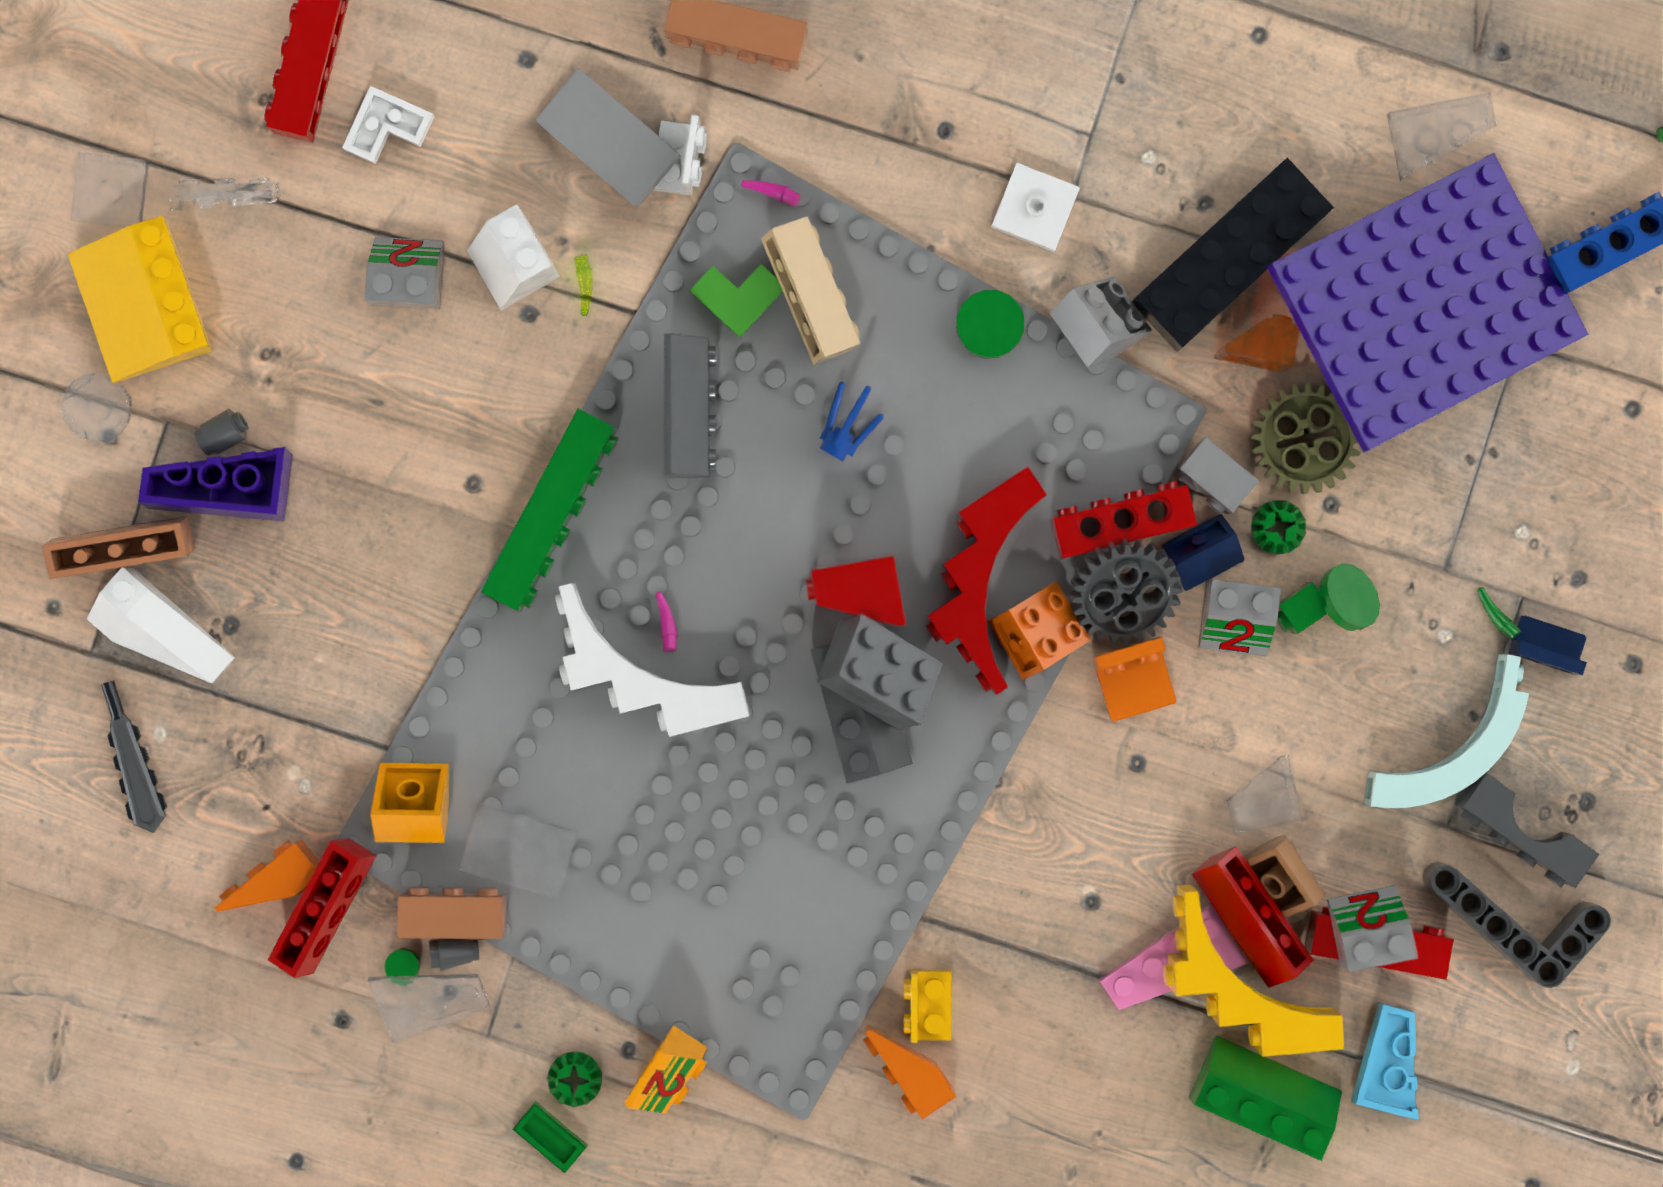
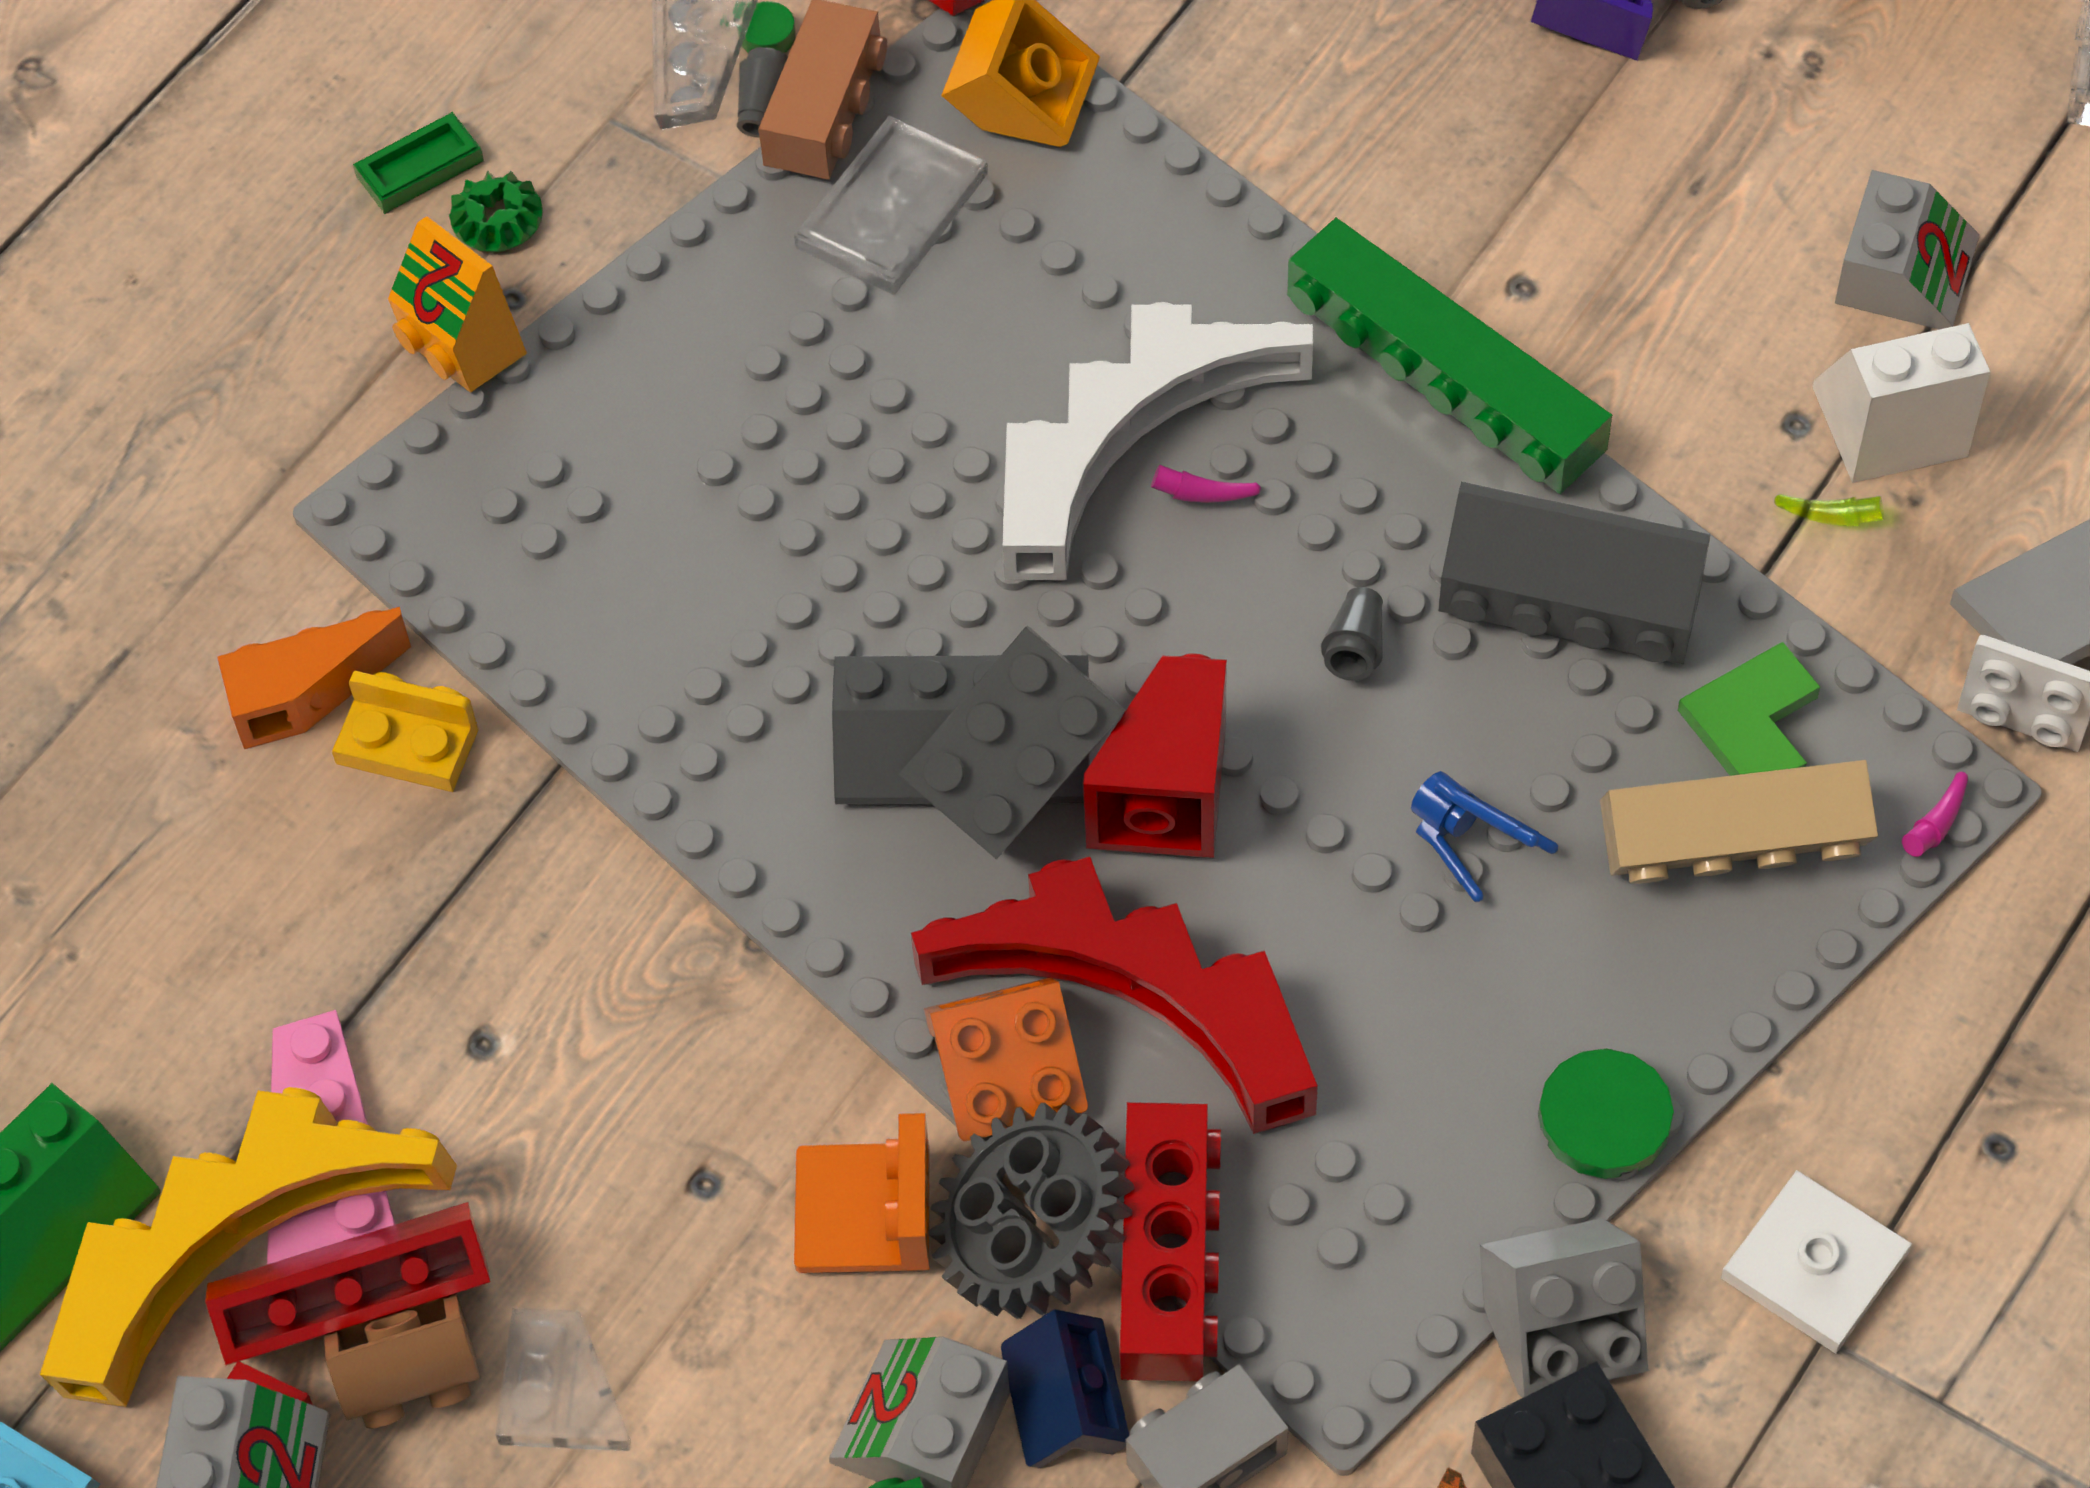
camera: 110 degrees right, 30 degrees down
none -> dark grey cone [1321,587,1383,681]

